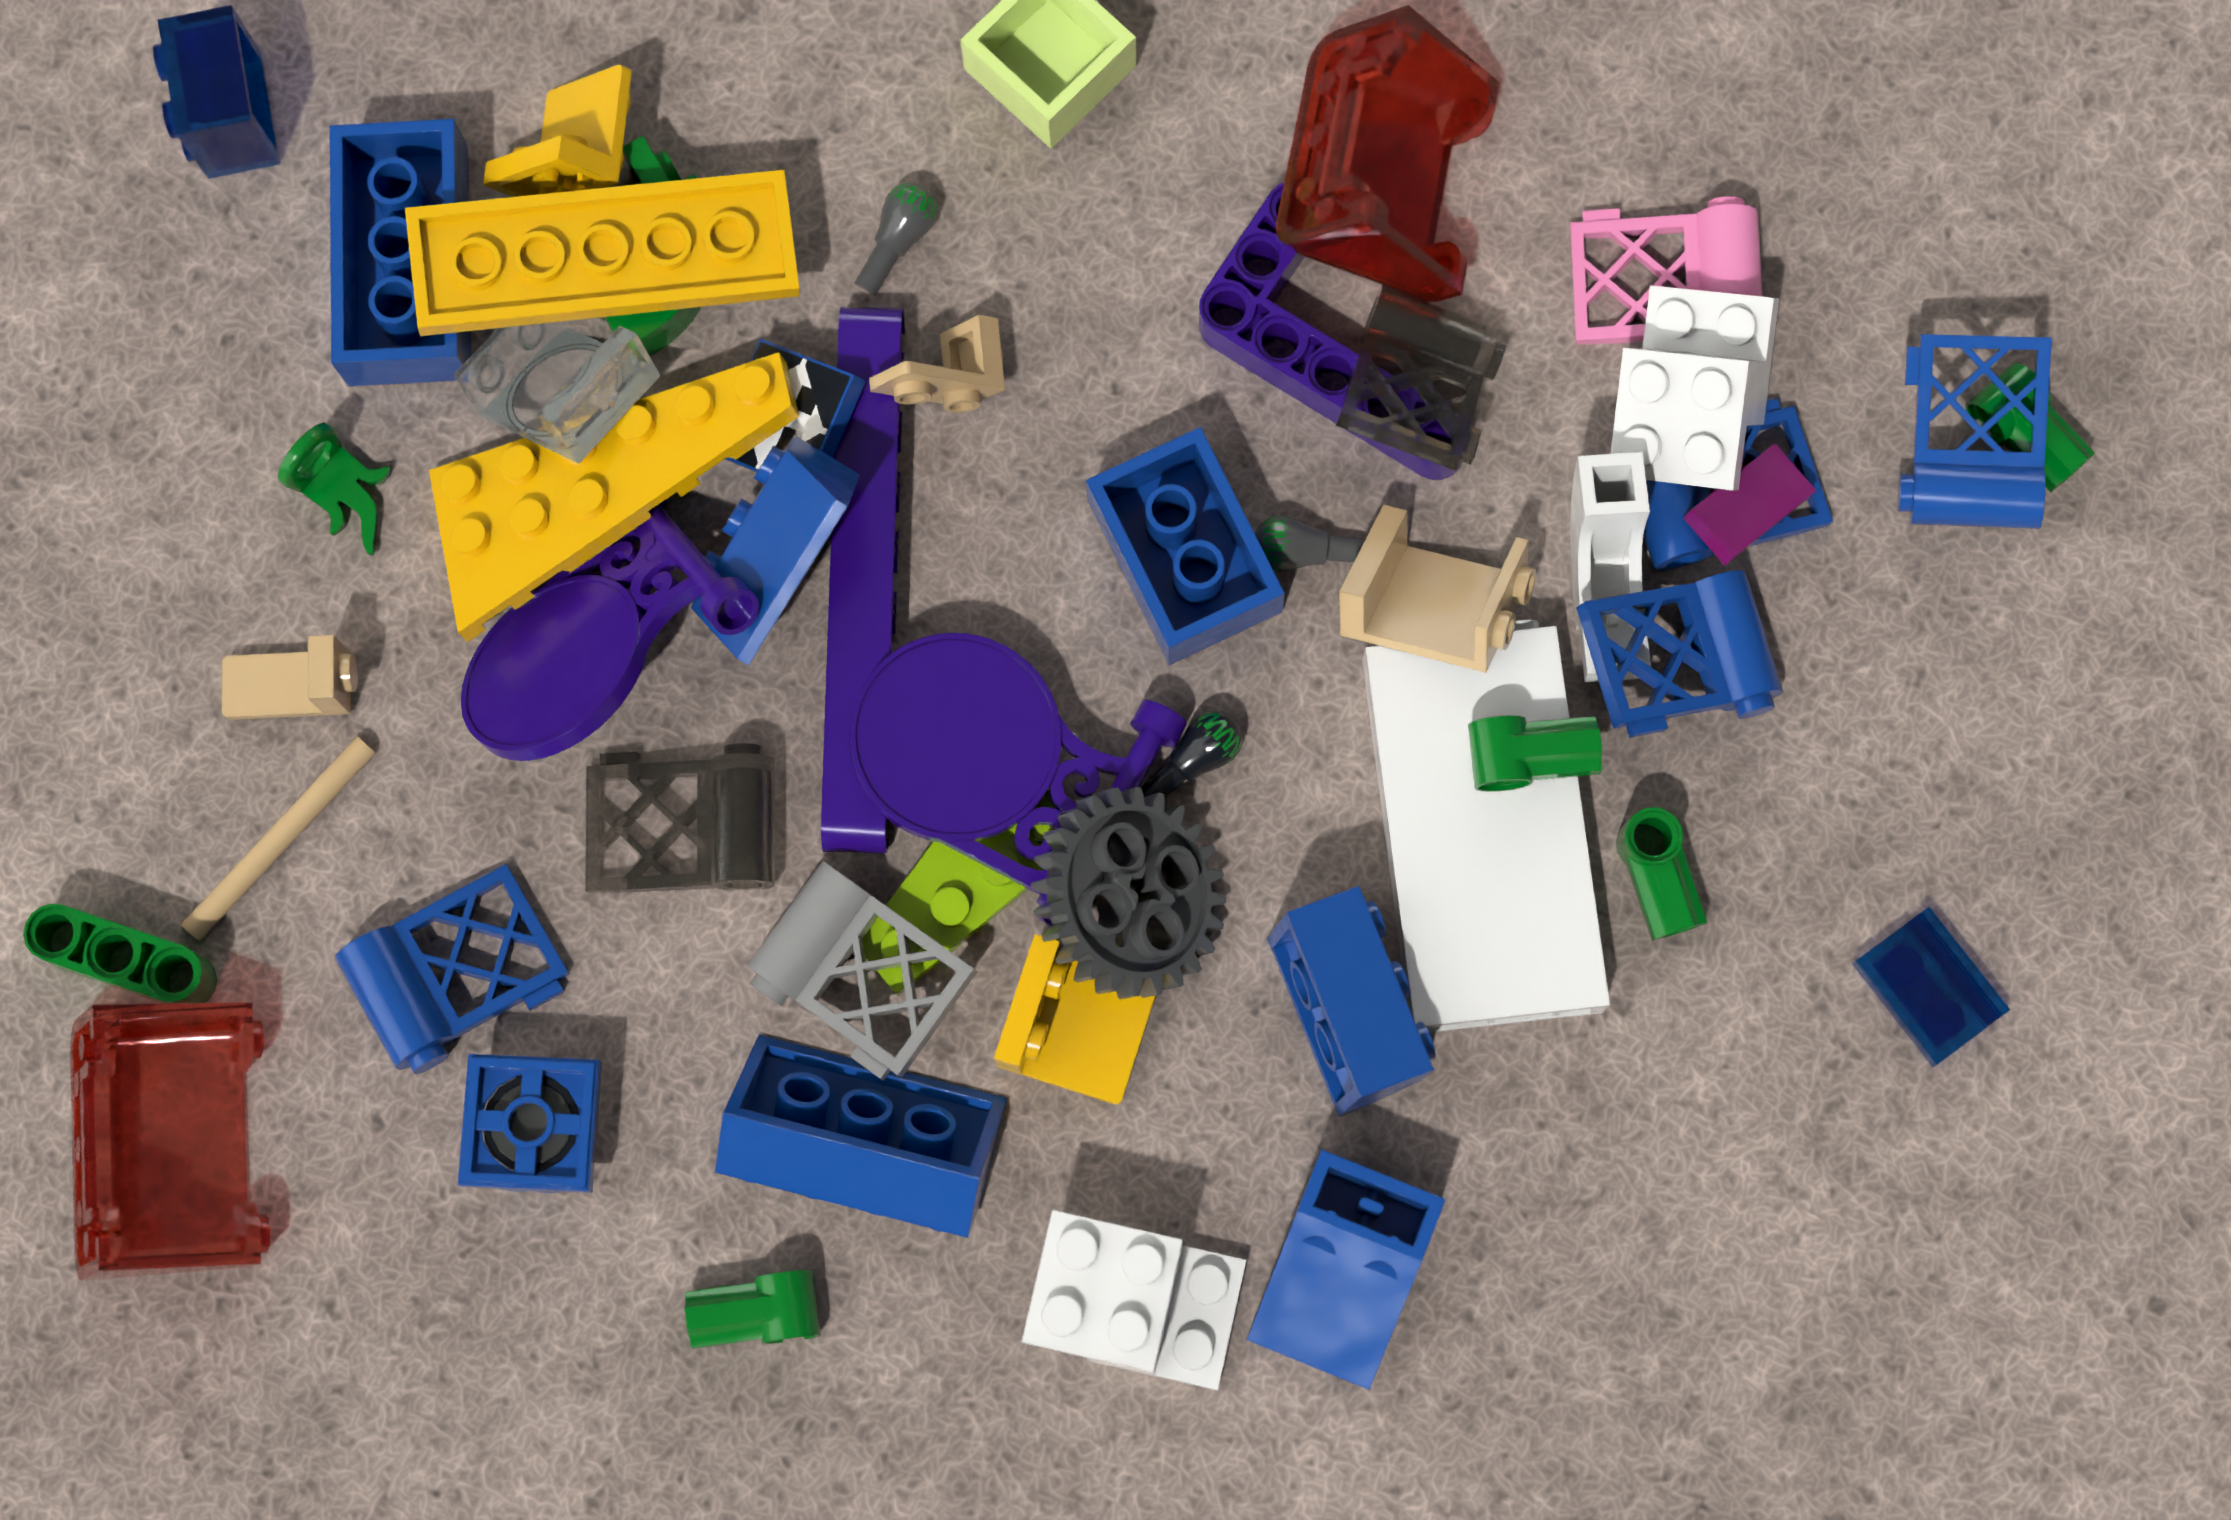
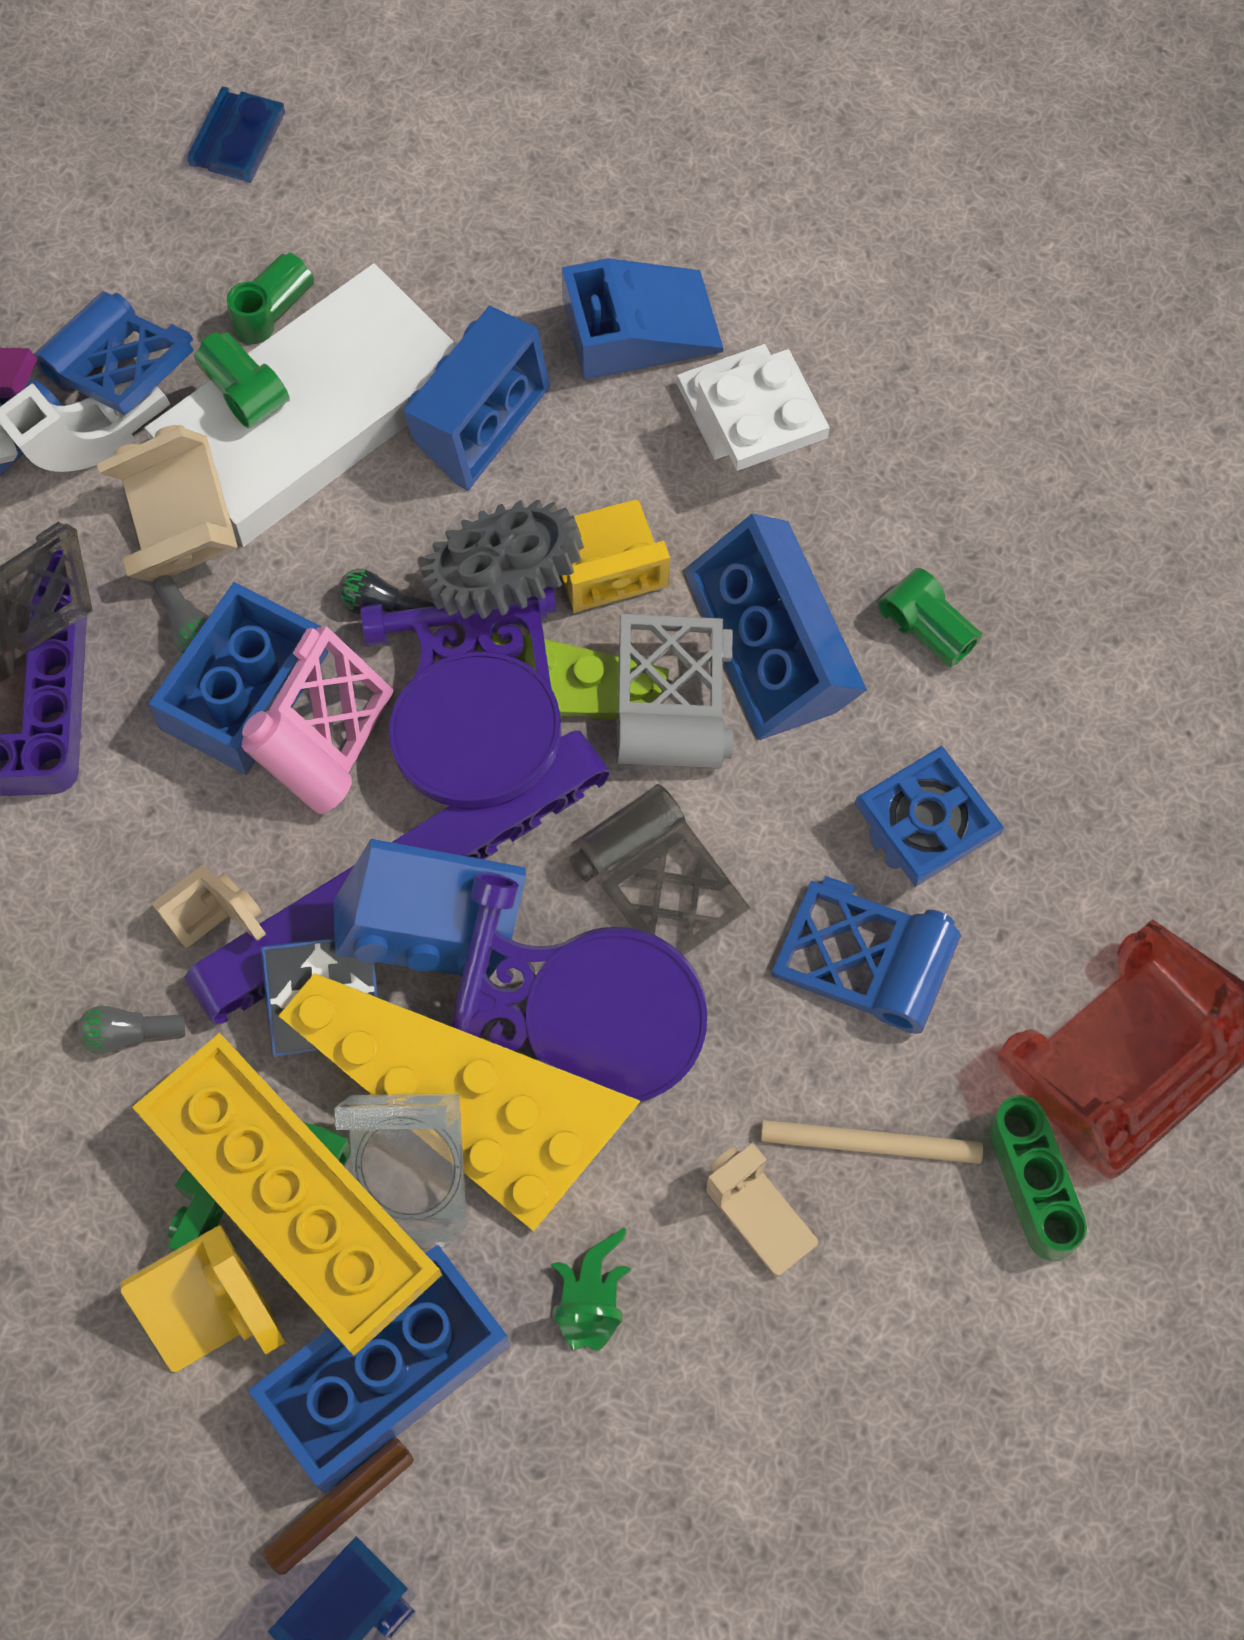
camera: 130 degrees left, 10 degrees down
none -> bright pink piece [242,626,394,814]
none -> reddish brown axle [263,1438,414,1575]

